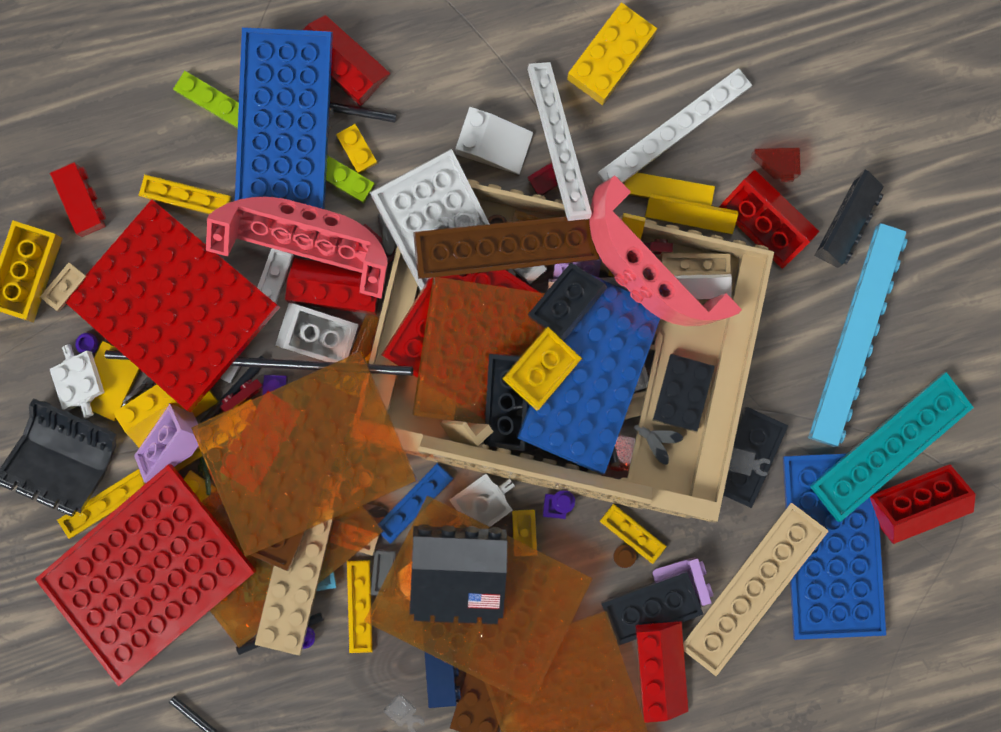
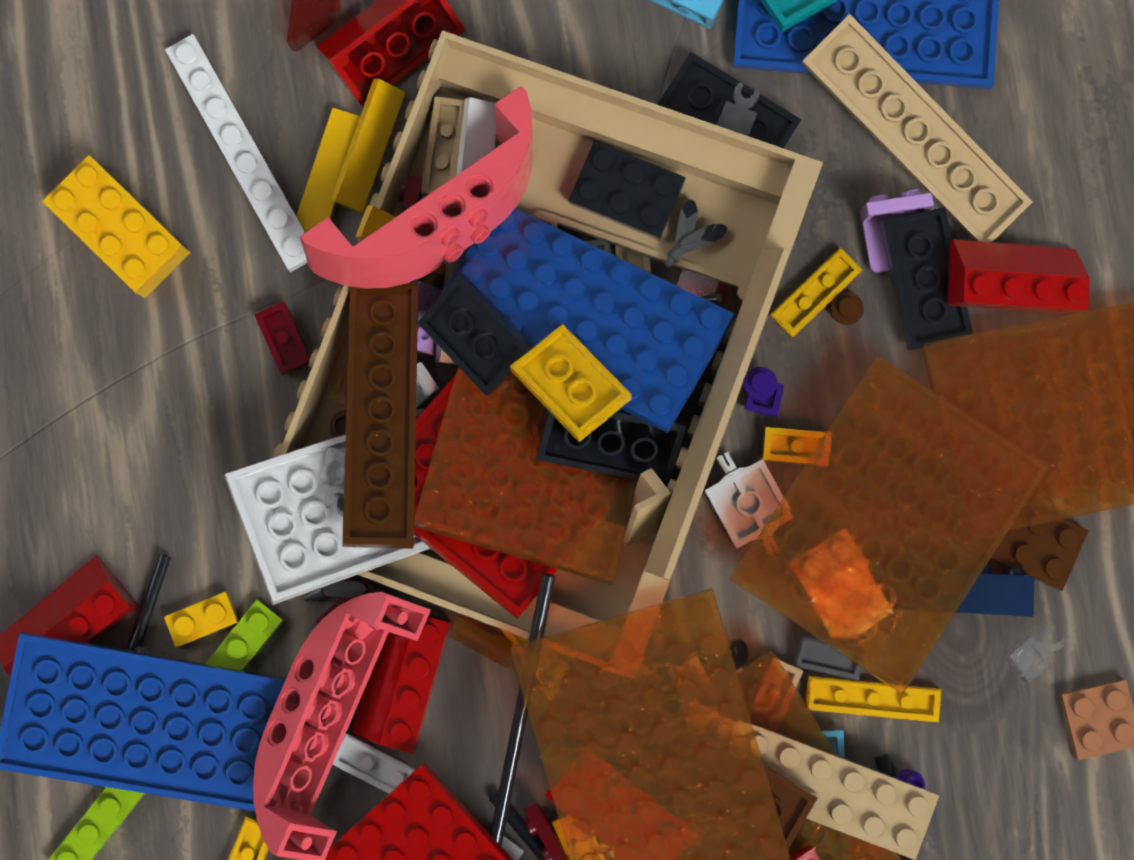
camera: 85 degrees left, 0 degrees up
dark purple plate [262,375,288,399] -> none
white slope [275,303,358,363] -> none
blue tile [375,463,454,544] -> none
black hinge [409,524,507,624] -> none
white slope [455,107,533,175] -> none
white plate [527,62,592,221] -> none

